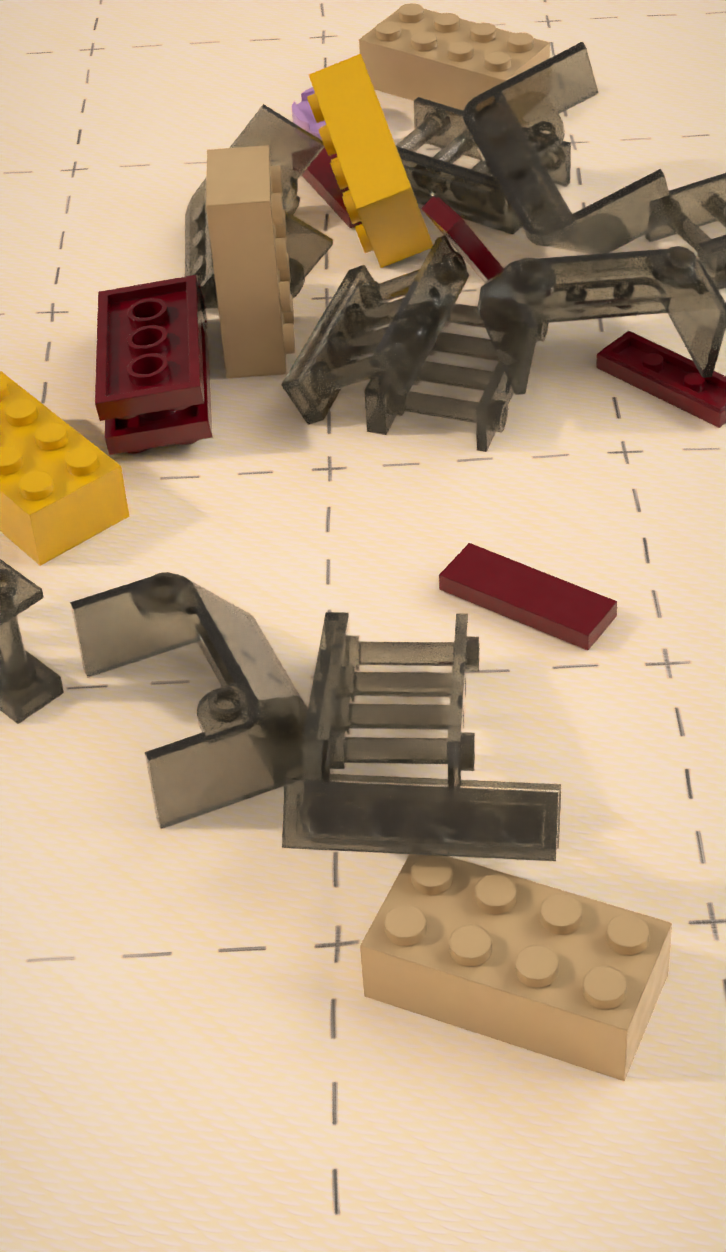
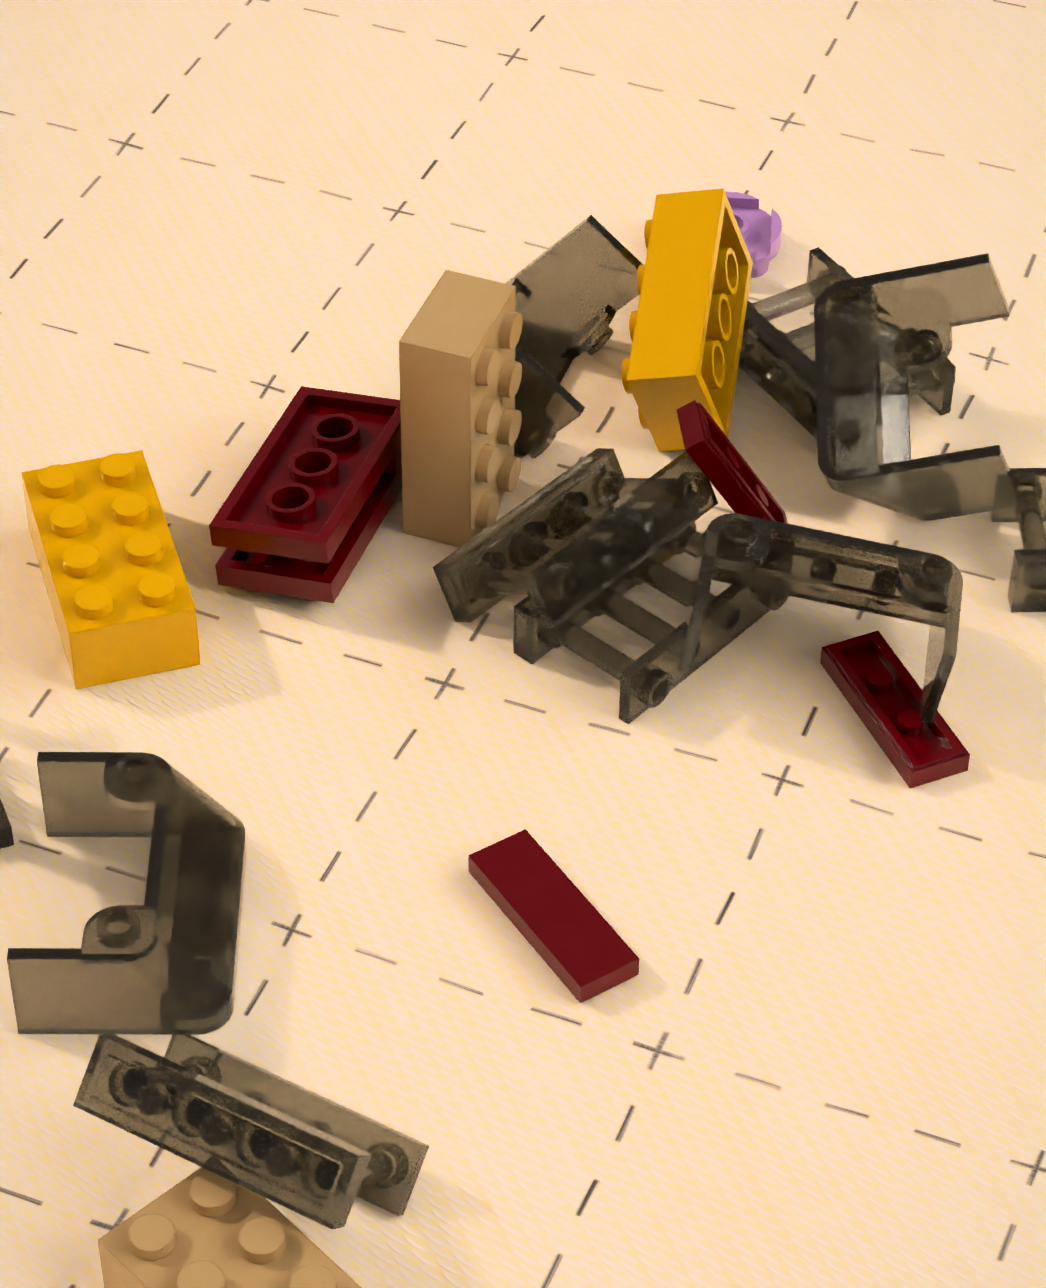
camera: 20 degrees right, 0 degrees up
clear smoke fence [303,612,480,797] -> none
tan brick [359,3,550,128] -> none

